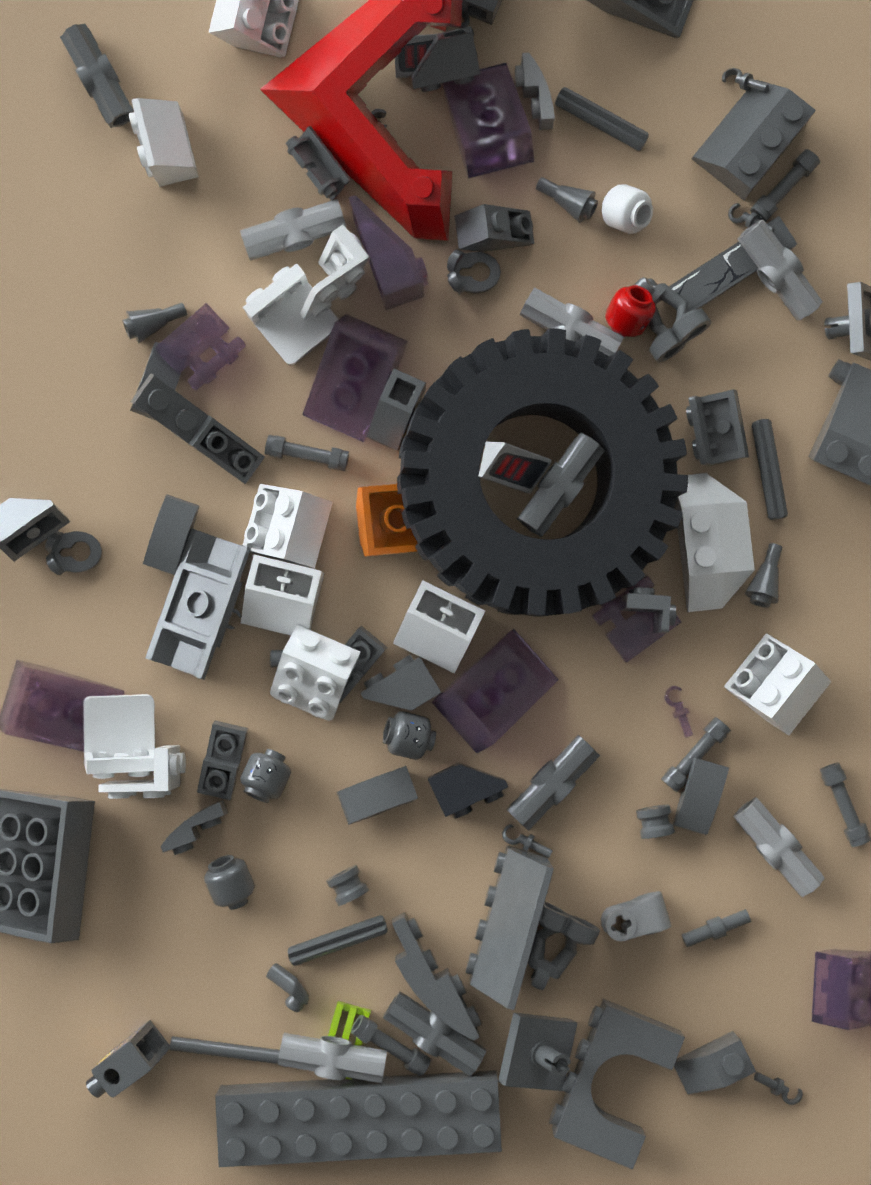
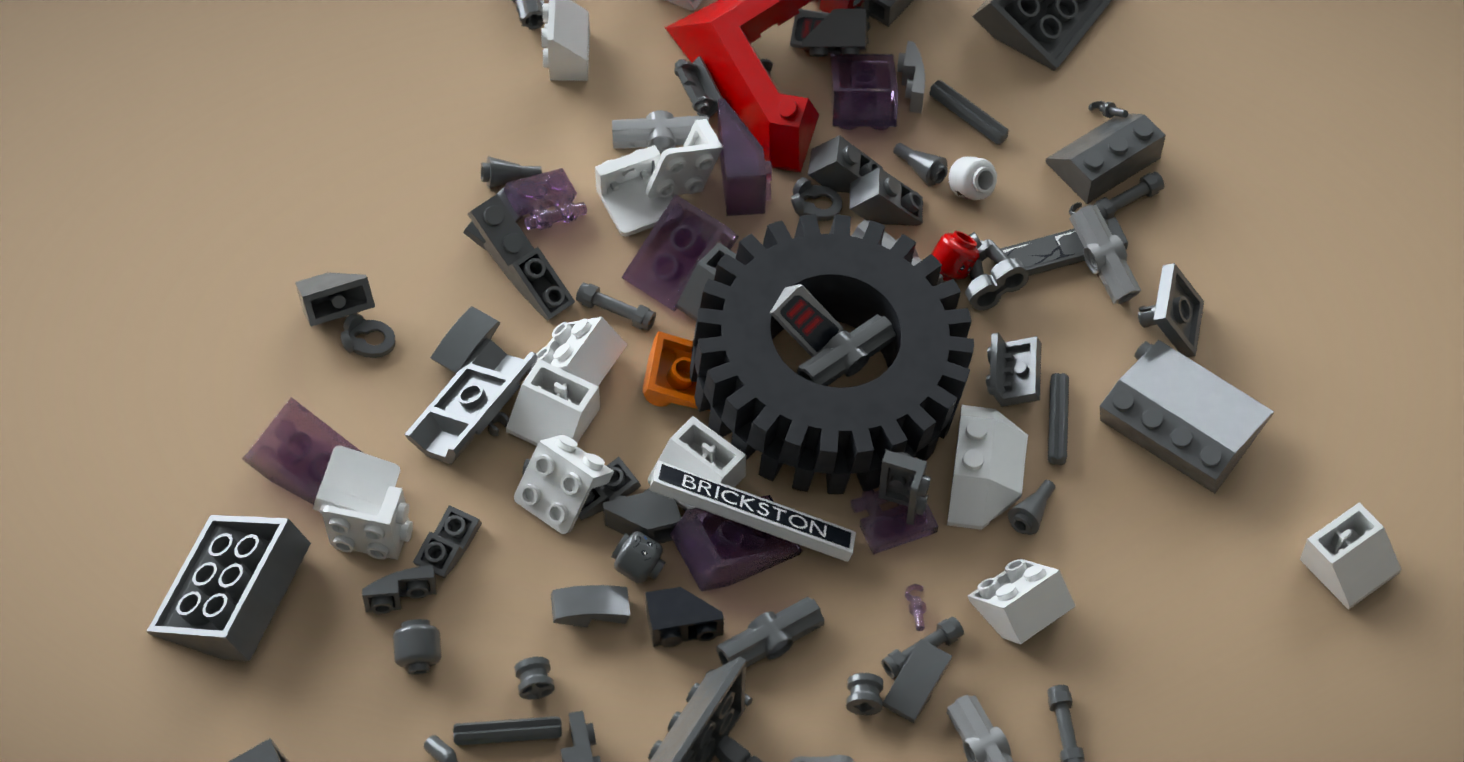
camera: 15 degrees right, 30 degrees down
dark grey head [240,749,291,803] -> none
none -> tile [649,460,856,562]
none -> dark grey slope [849,167,923,226]

